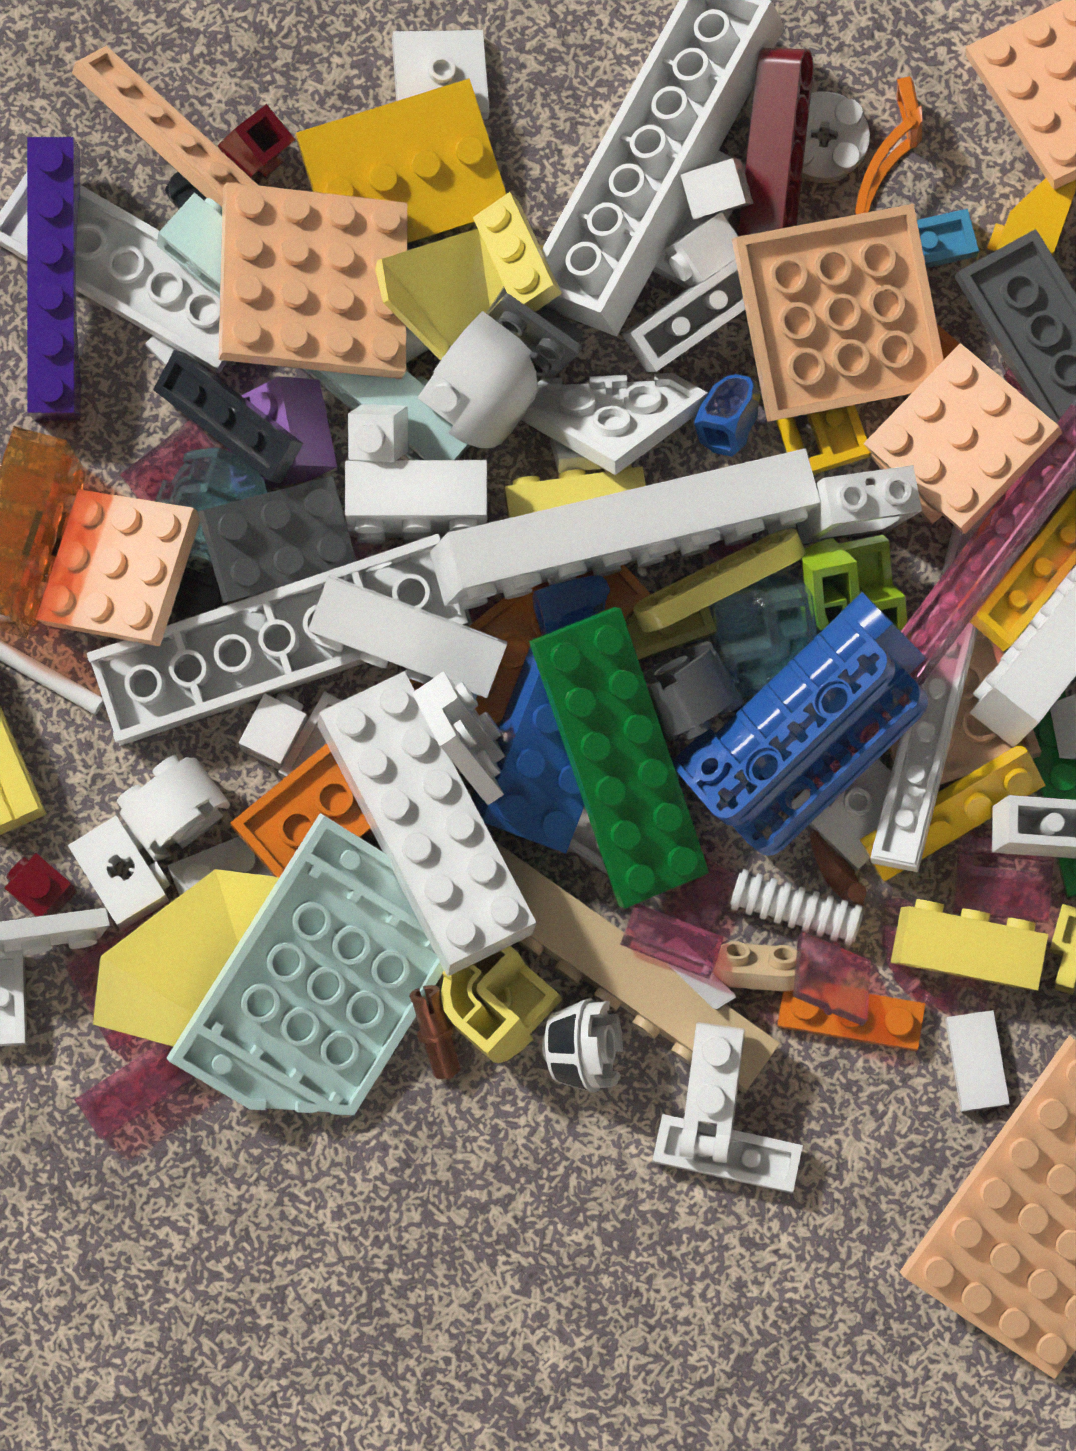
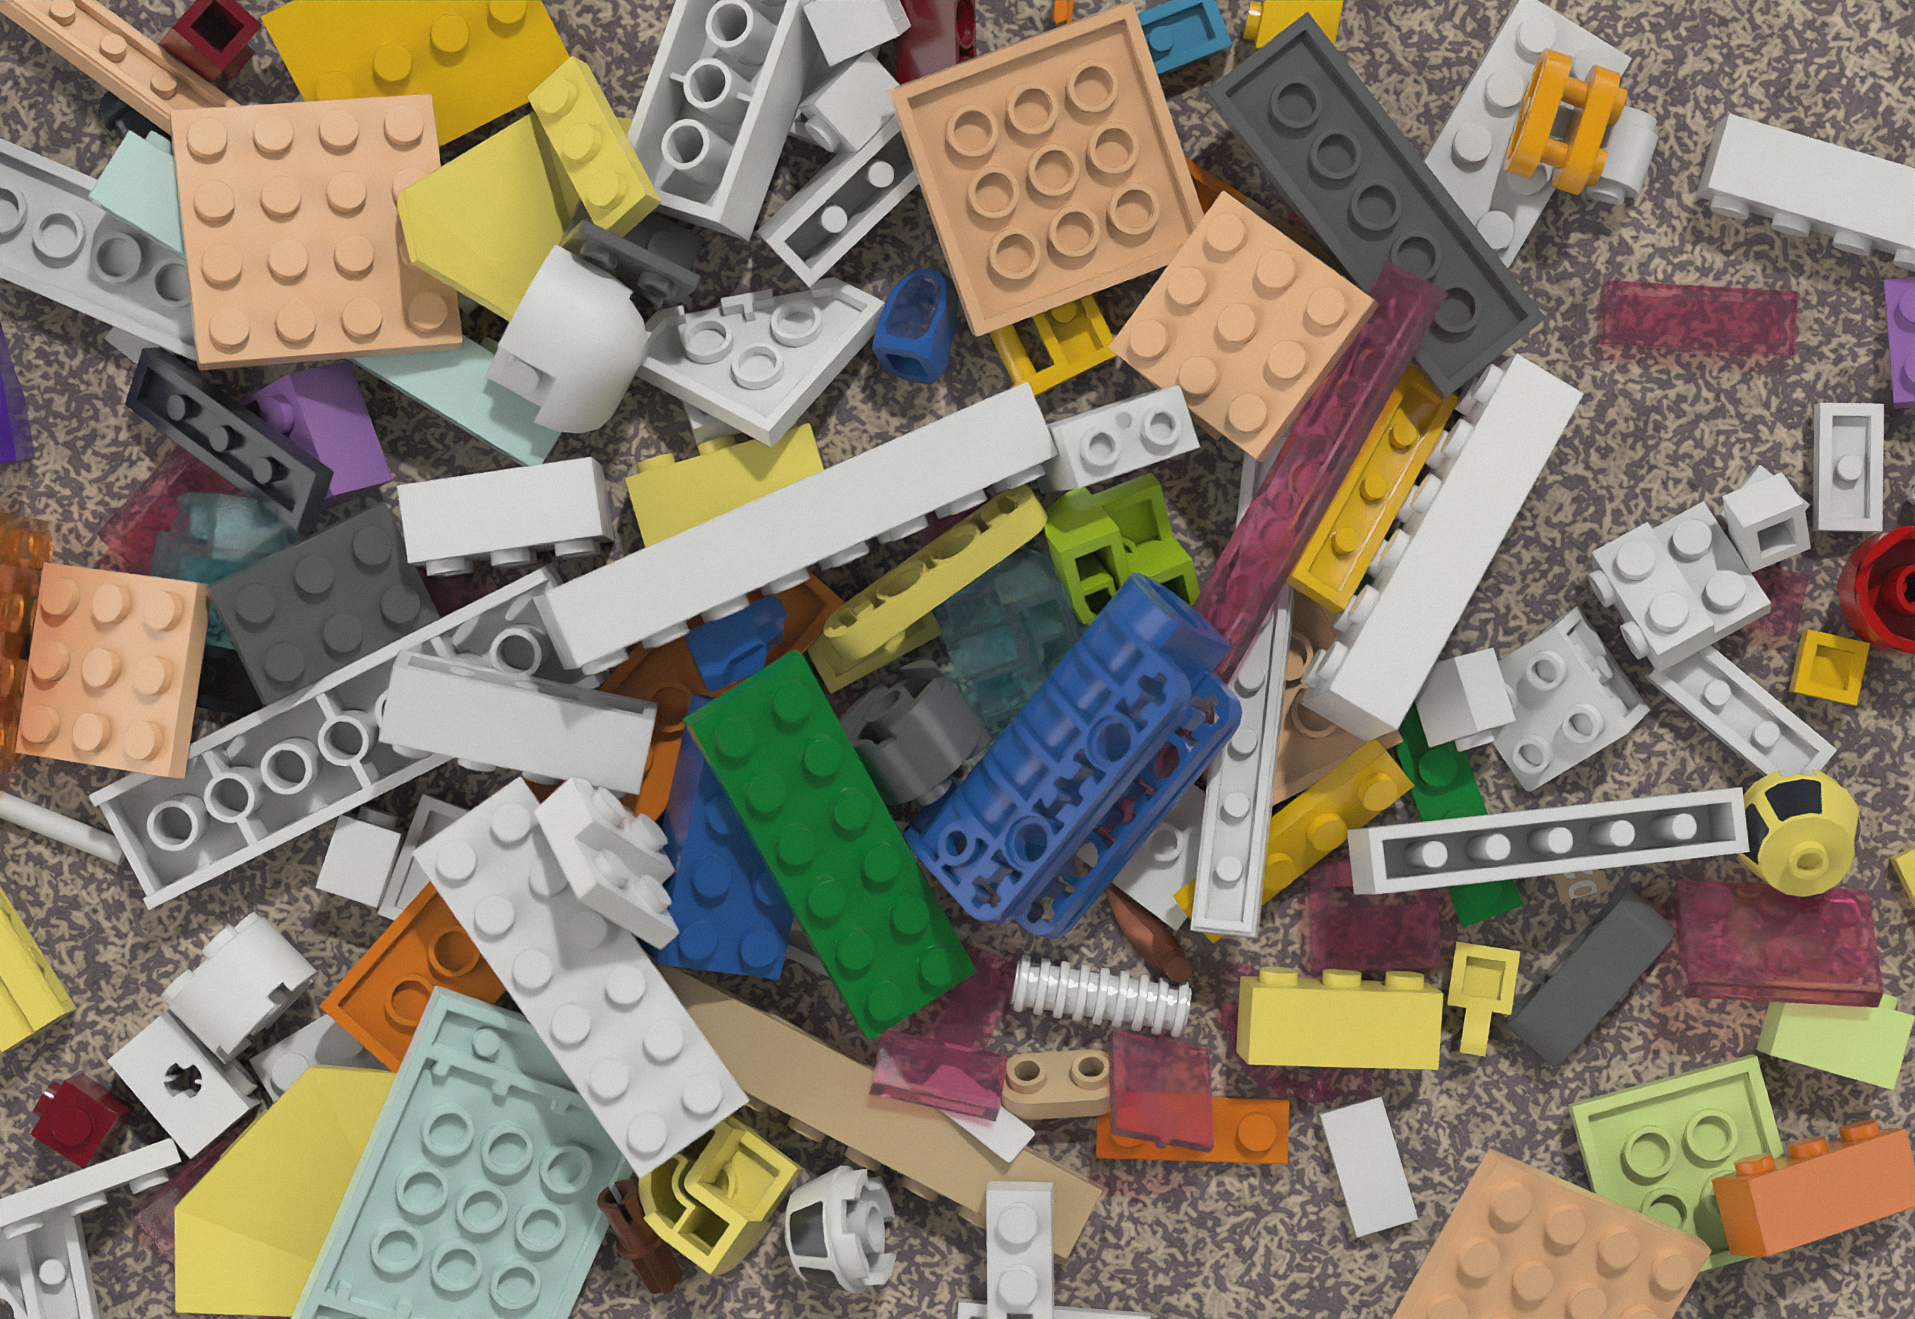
camera: 10 degrees left, 10 degrees up
white brick [348,404,408,462] -> none

